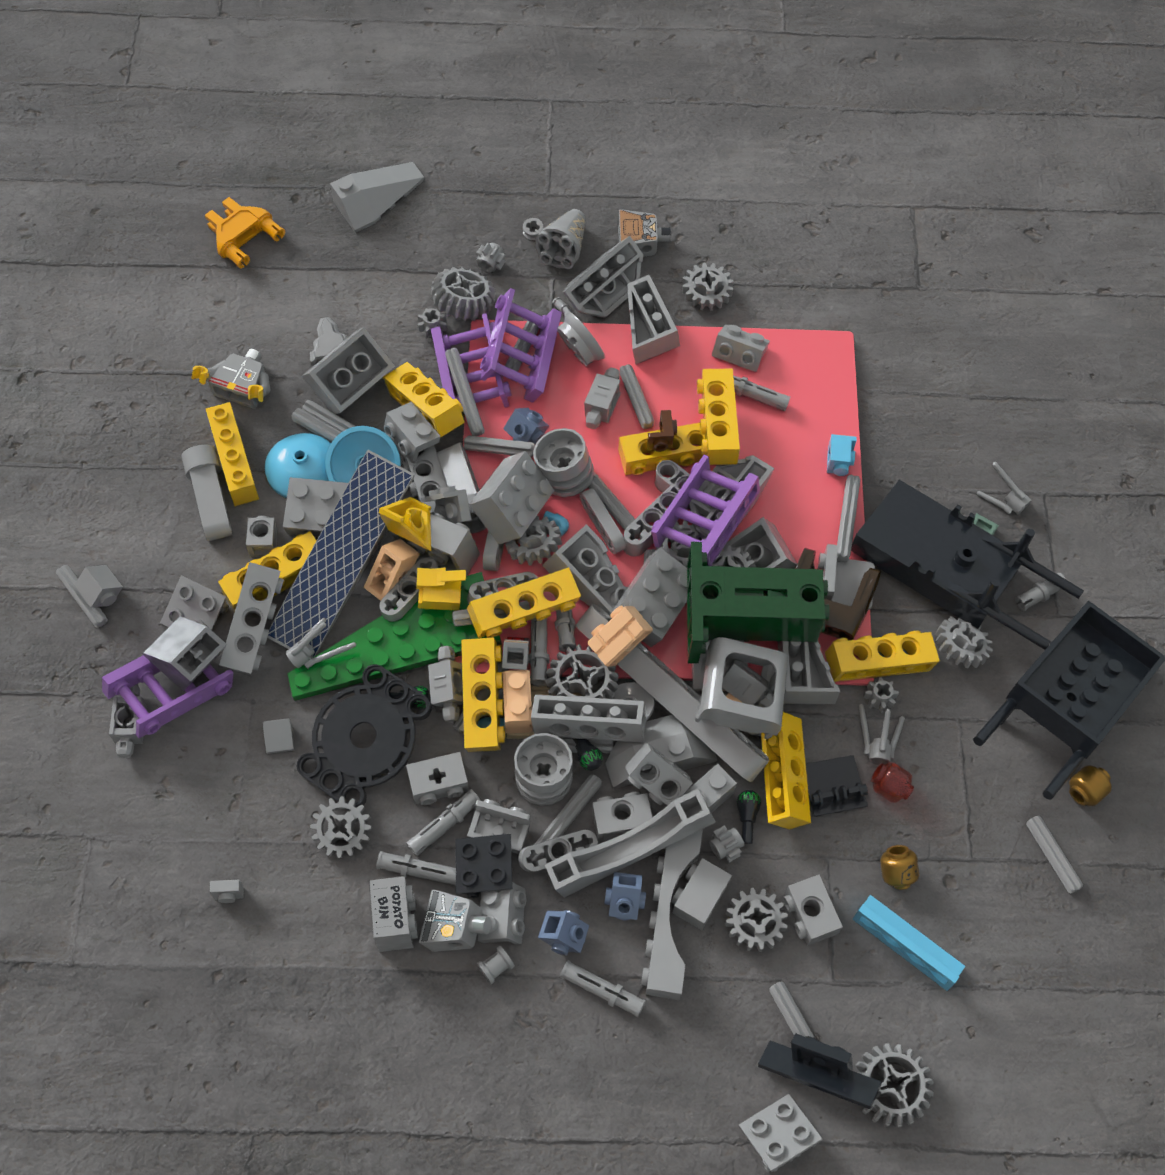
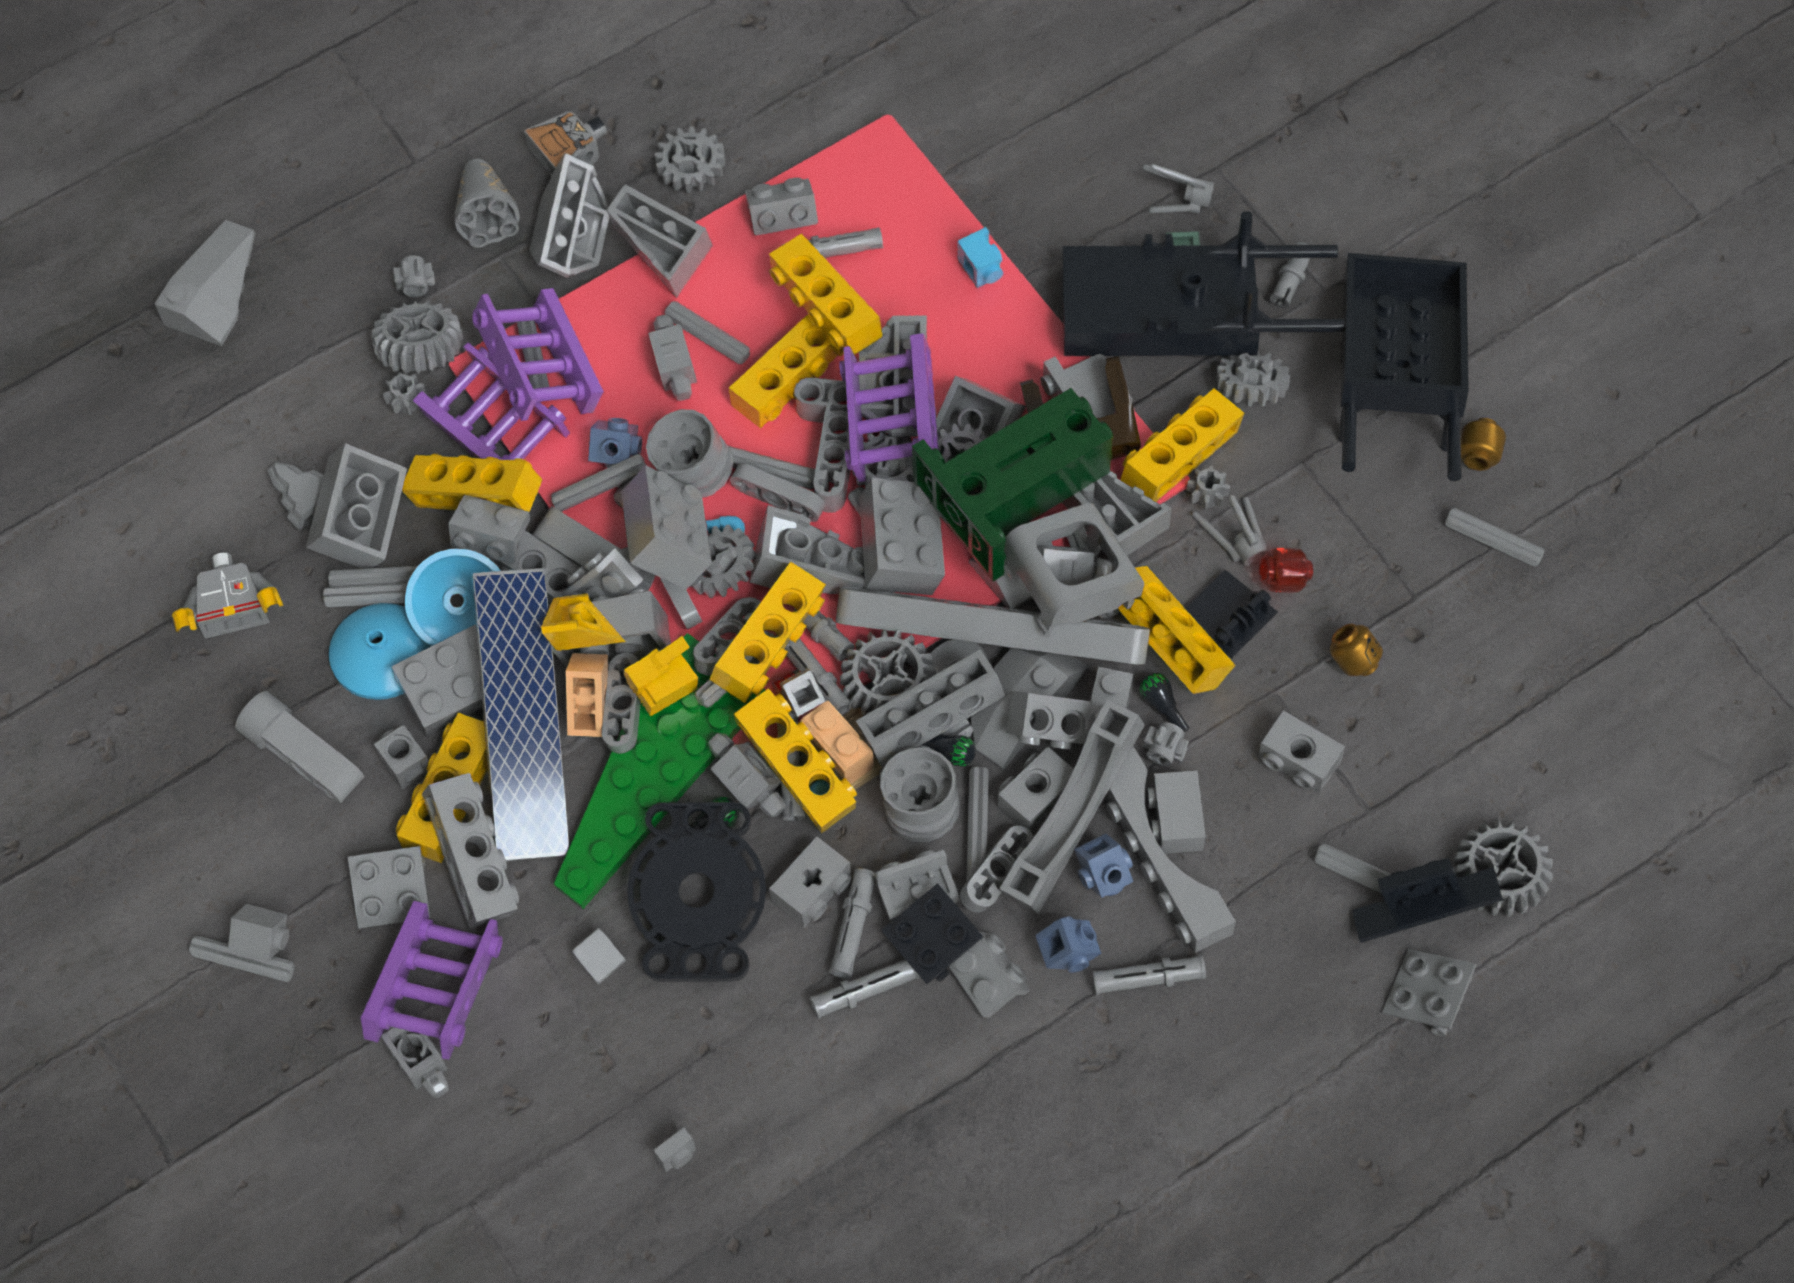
camera: 30 degrees left, 0 degrees up
flat silver slope [142,617,227,691] -> none
light orange connector [205,197,285,269] -> none
yellow brick [206,402,259,506] -> none
light grey plant [286,618,356,669] -> none
light grey gear [310,796,373,859] -> none
light grey brick [370,876,418,952] -> none
light grey torso [419,890,492,952] -> none
light grey axle [445,348,485,436] -> none
light grey bush [476,946,515,984] -> none
light grey bush [523,218,543,241] -> none
light grey piece [552,297,606,366] -> none
light nougat brick [588,606,653,667] -> none
reddish brown bracket [647,410,677,452] -> none
light grey gear [725,888,788,952] -> none
light grey axle [837,475,860,562] -> none
medium azure fence [853,895,965,991] -> none

